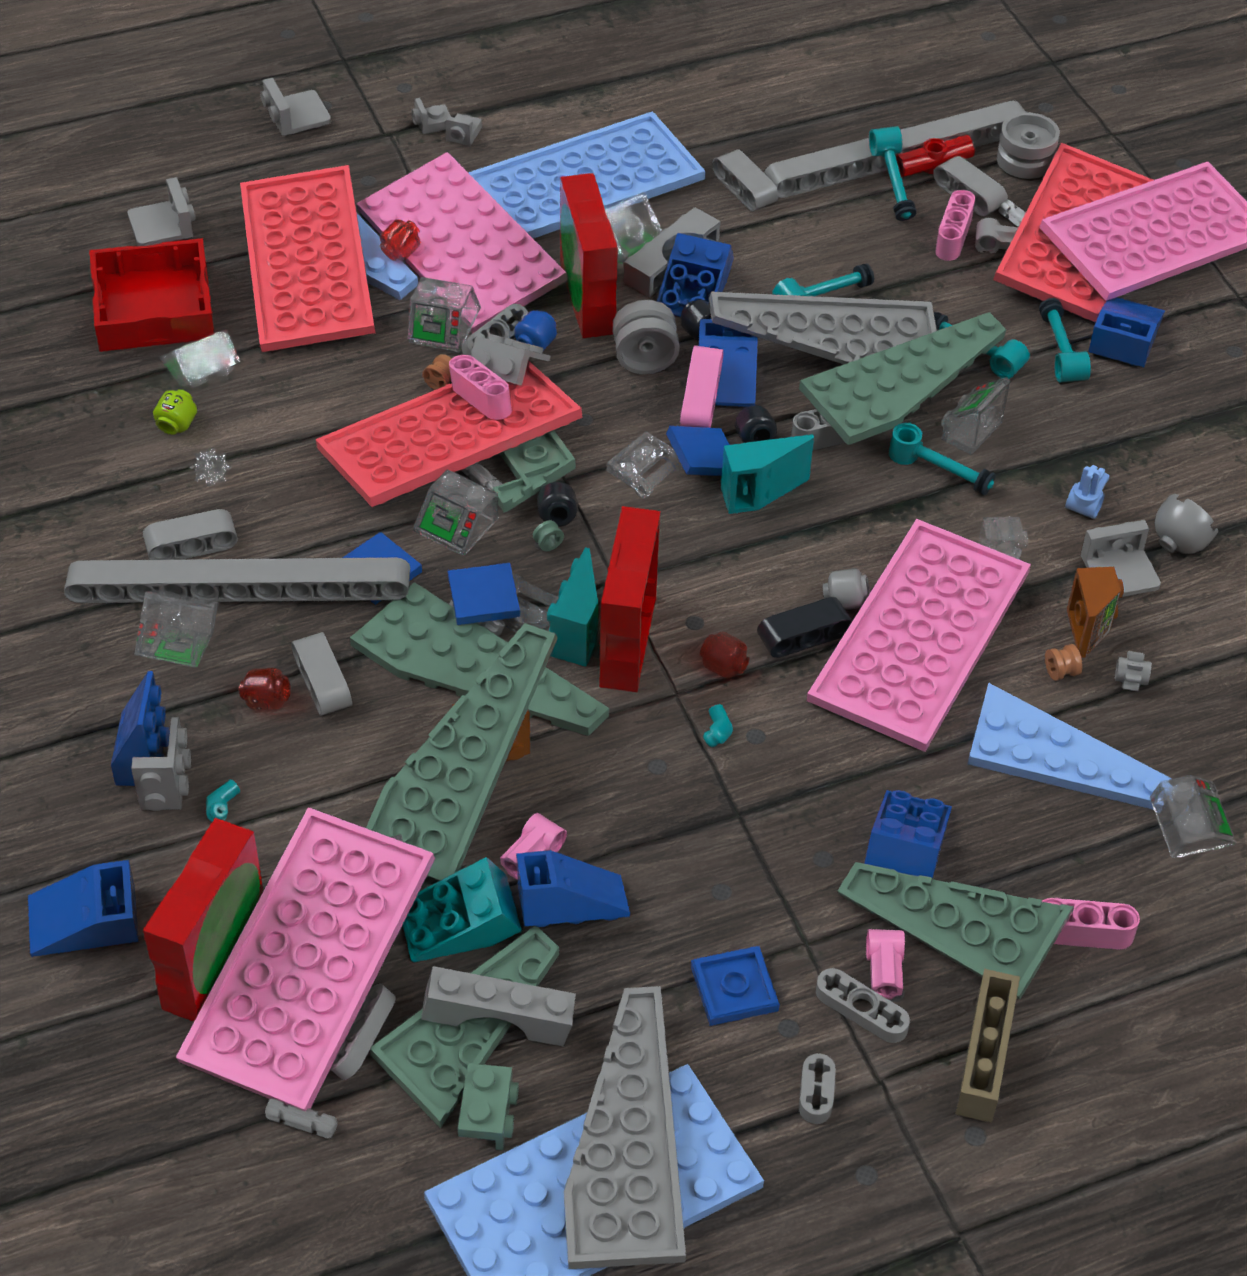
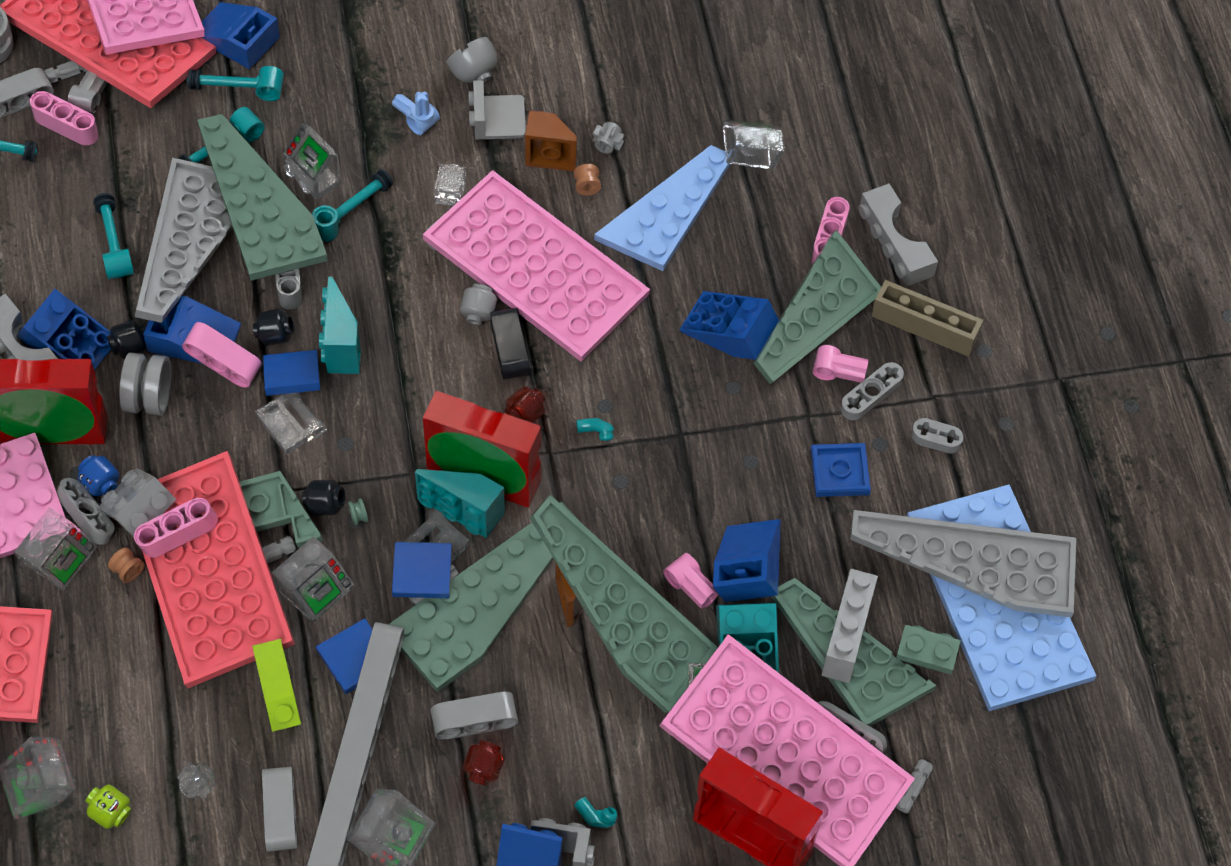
camera: 80 degrees left, 10 degrees up
none -> lime slope [252,639,301,732]
none -> light grey arch [858,183,938,286]

